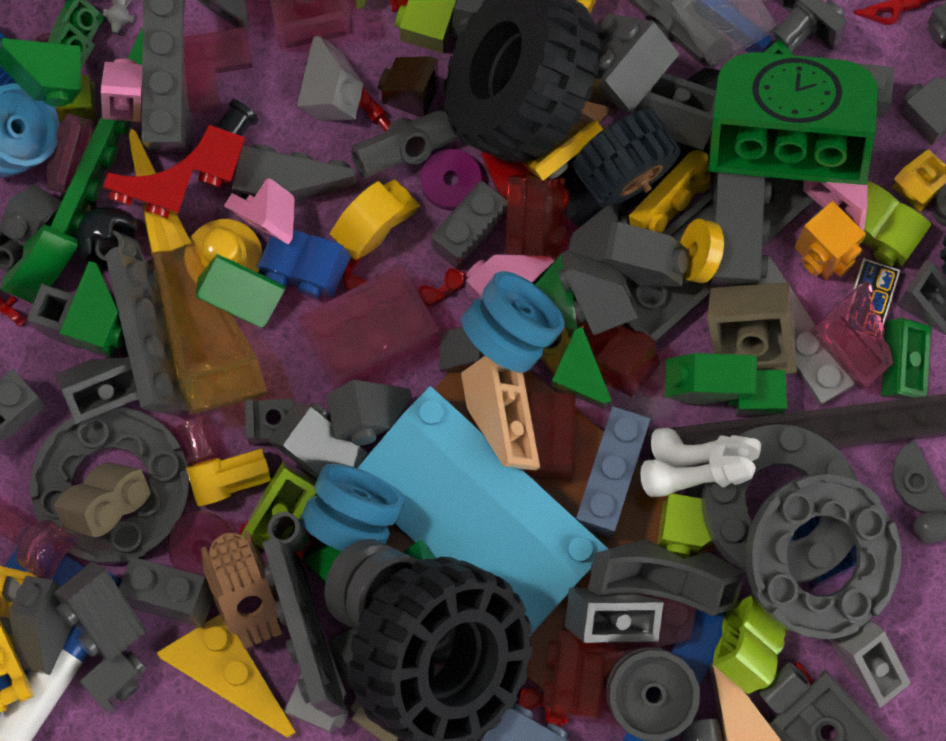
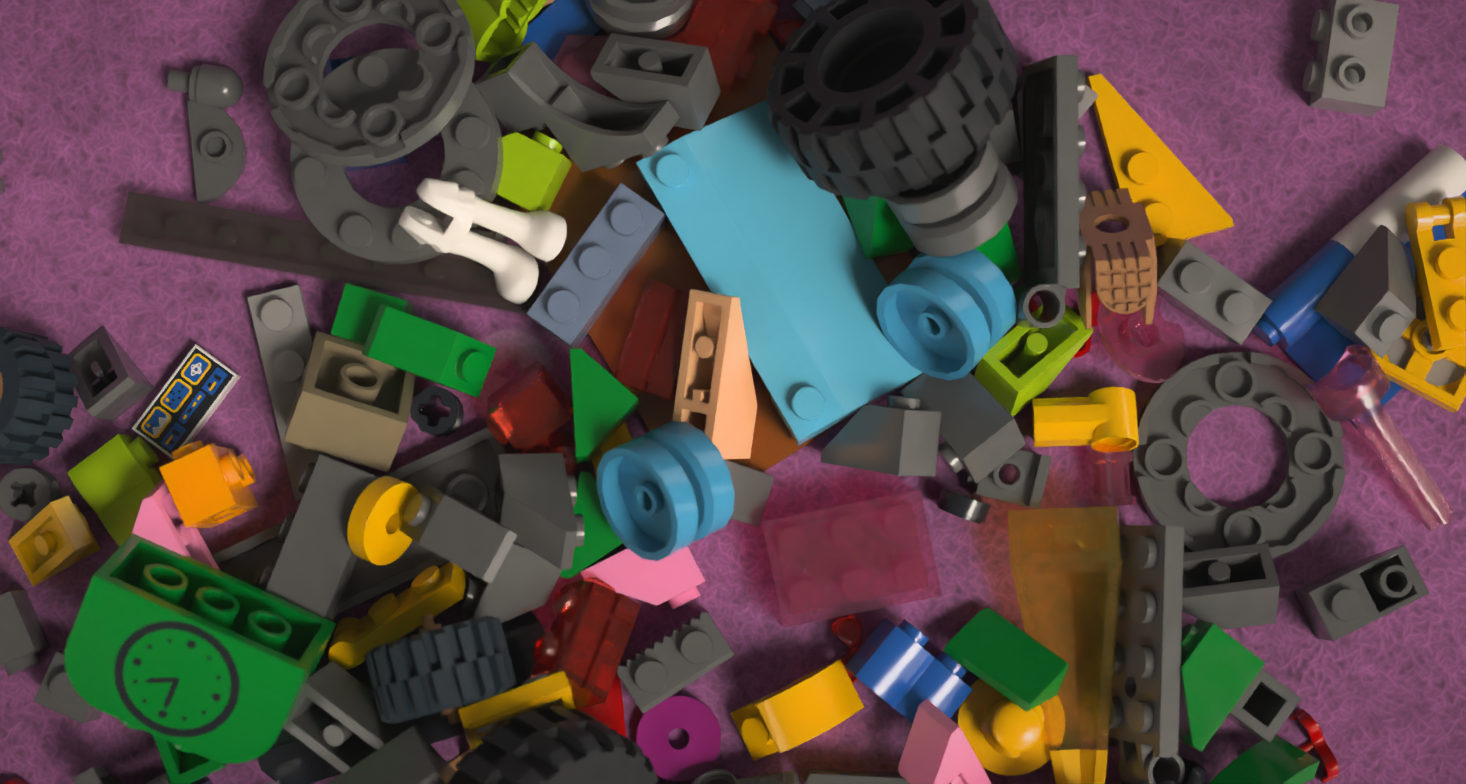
camera: 165 degrees left, 10 degrees up
dark tan brick [54,462,151,537] -> none
dark grey brick [54,562,147,661] -> none
dark grey brick [80,651,147,715] -> none
red piece [417,268,466,307] -> none
clear pink wing [810,280,893,390] -> none
green slope [881,317,931,401] -> none
none -> black bush [410,387,464,437]
none -> black tile [935,486,991,524]

